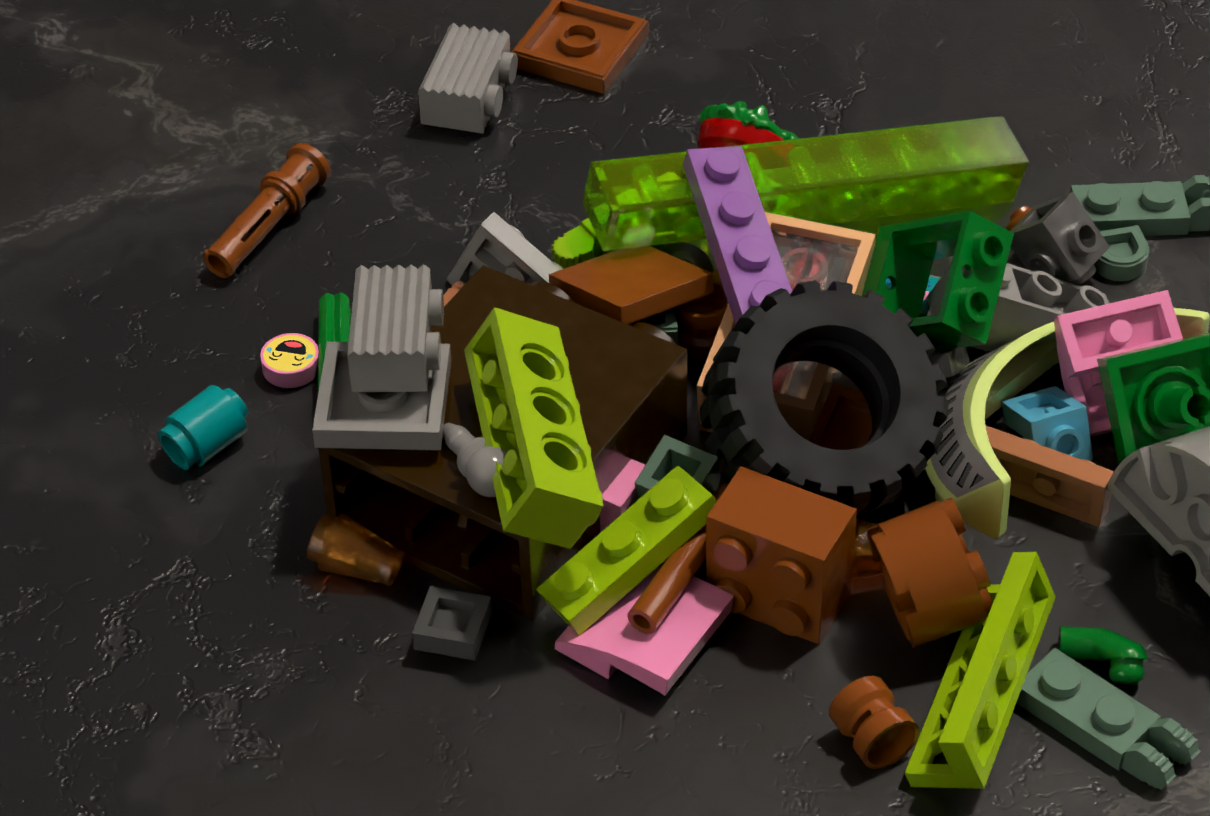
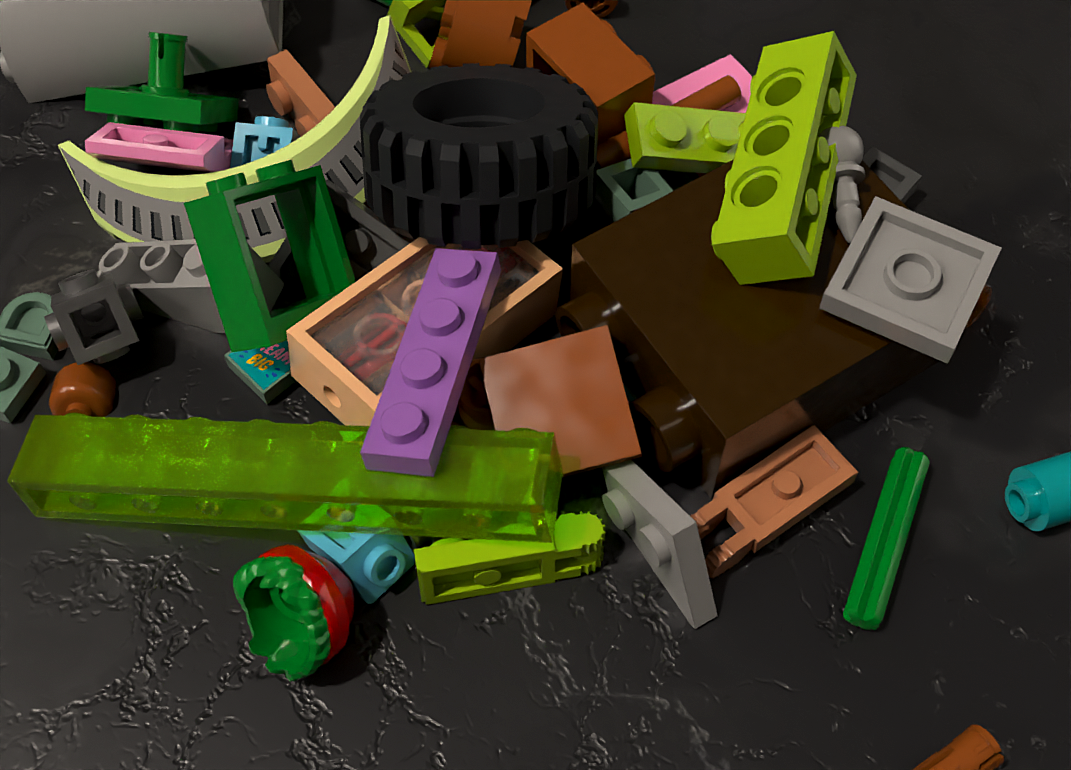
camera: 155 degrees left, 15 degrees up
tile [260,333,319,388] -> none
light grey brick [347,264,444,392] -> none

